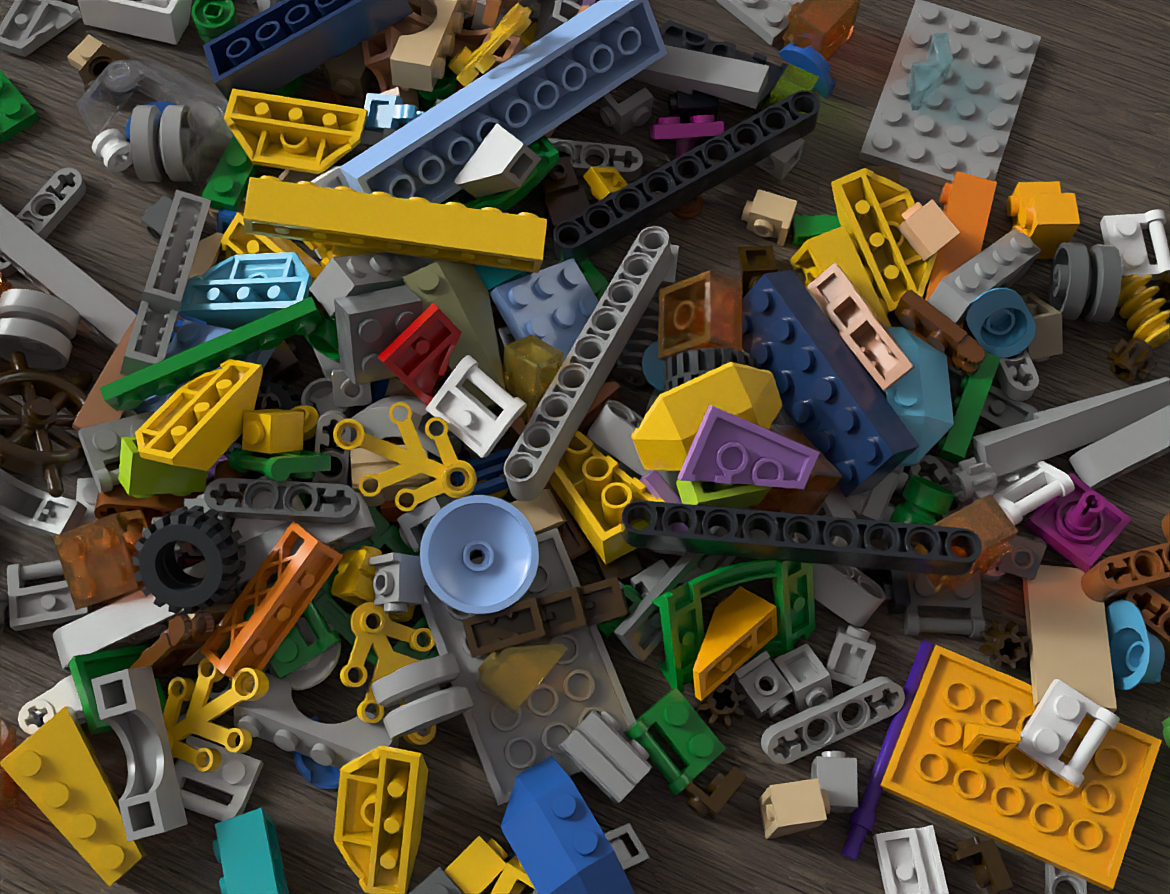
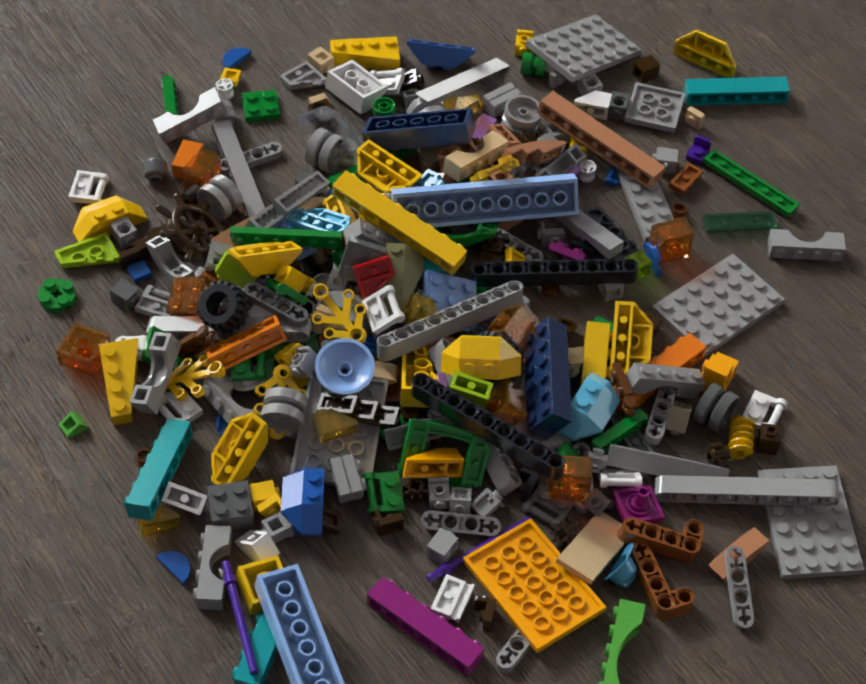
camera: 30 degrees right, 15 degrees down
white wheel [92,128,133,172] -> none
slope [454,124,541,198] -> none
medium lavender wing [678,405,820,489] -> none
tan brick [741,189,798,247] -> none
tan slope [758,778,830,839] -> none
slope [807,263,915,392] -> none
light nougat brick [897,199,960,261] -> none
clear light blue slope [907,33,953,111] -> none
light orange slope [962,722,1021,760] -> none
dark azure piece [966,288,1036,358] -> none
white plate [1015,679,1120,788] -> none

